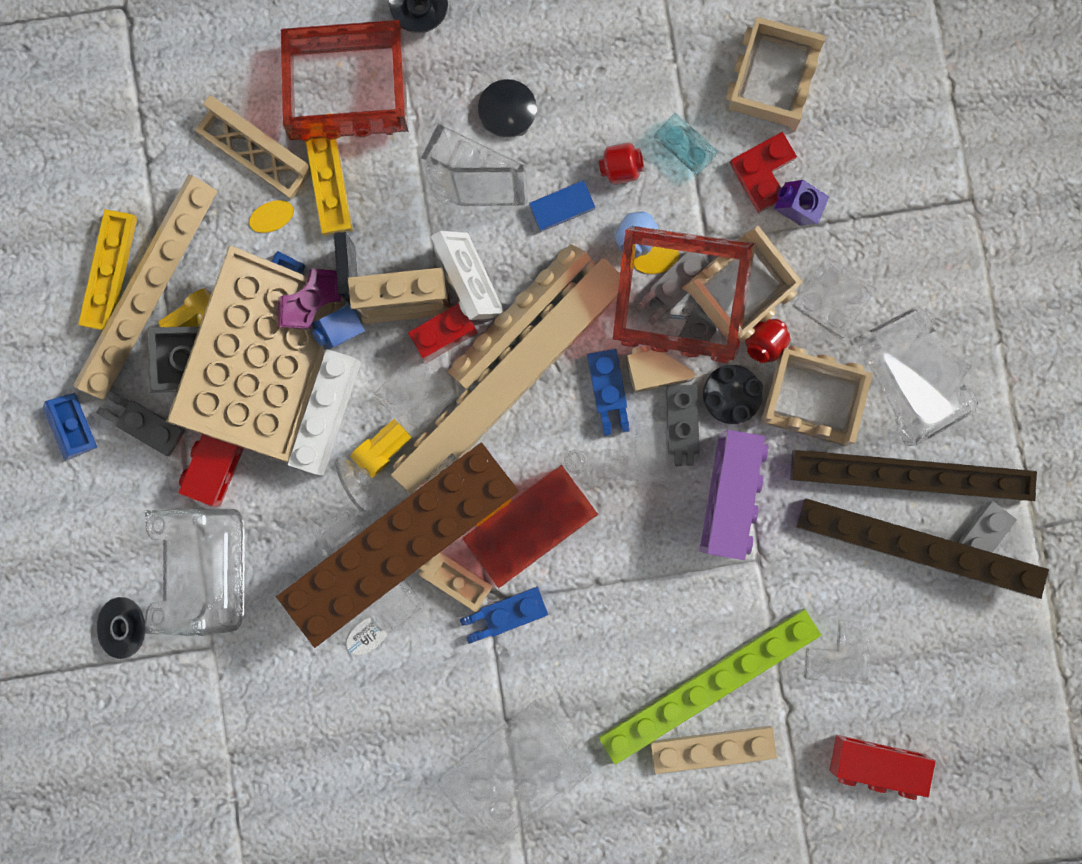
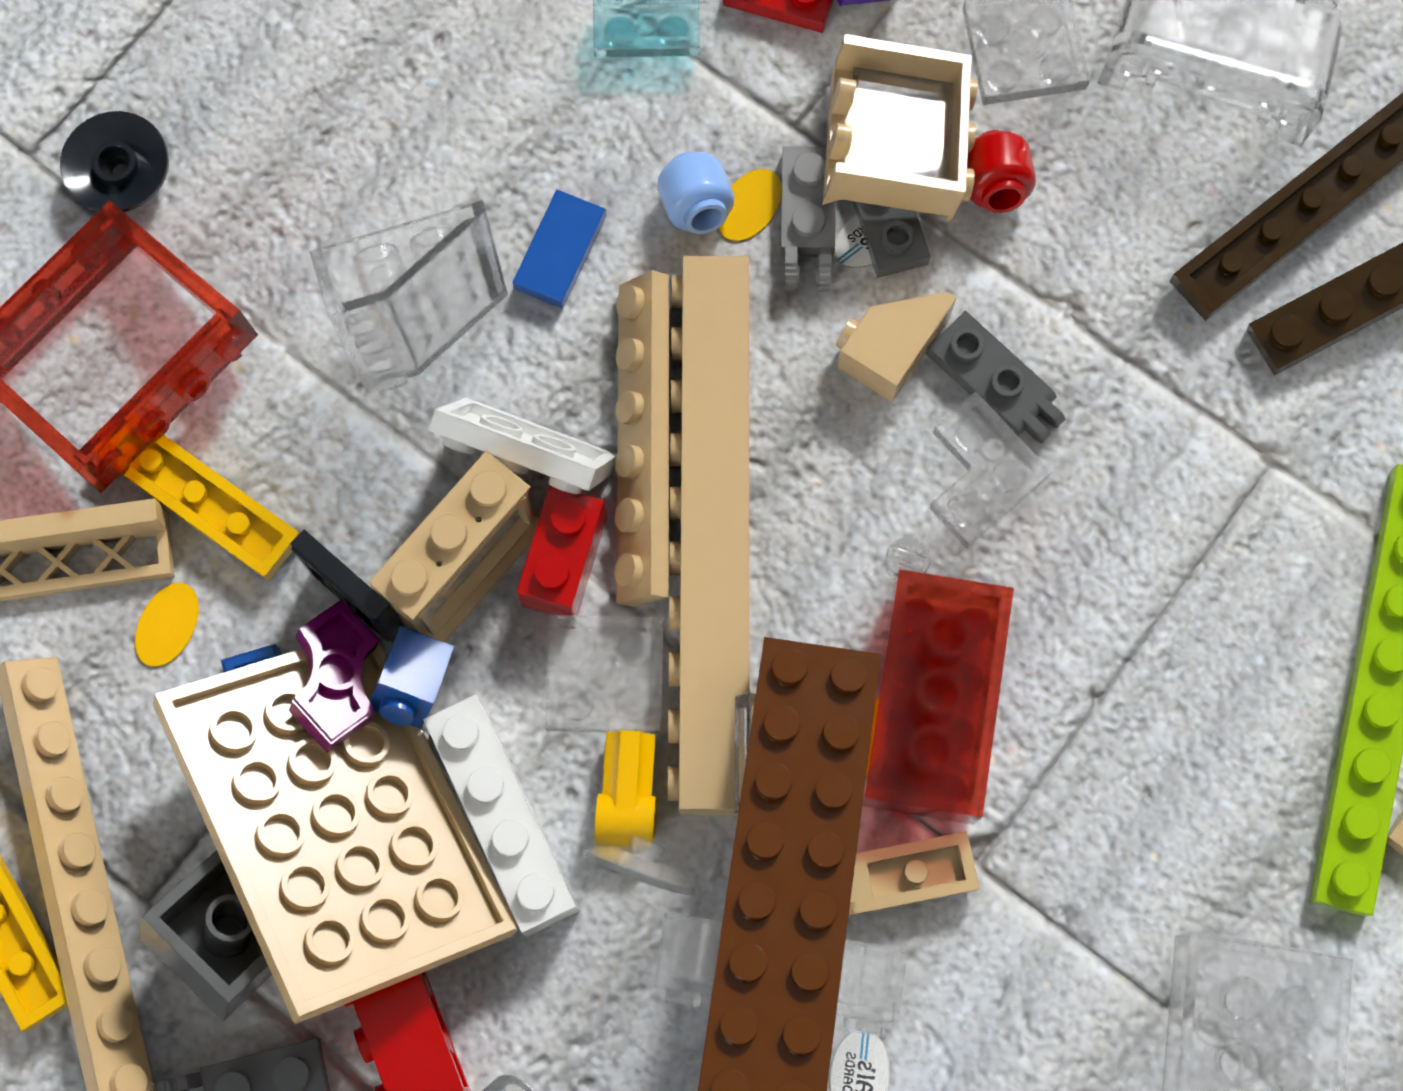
camera: 45 degrees left, 10 degrees down
yellow piece [158,288,211,327] -> none
blue hinge [459,586,549,644] -> none
black dish [478,79,537,137] -> none
blue hinge [587,349,630,436] -> none
red head [599,142,644,185] -> none
clear red window [612,225,756,363] -> none
medium lavender brick [699,430,769,561] -> none
black dish [703,365,763,424] -> none
window [760,346,873,446] -> none

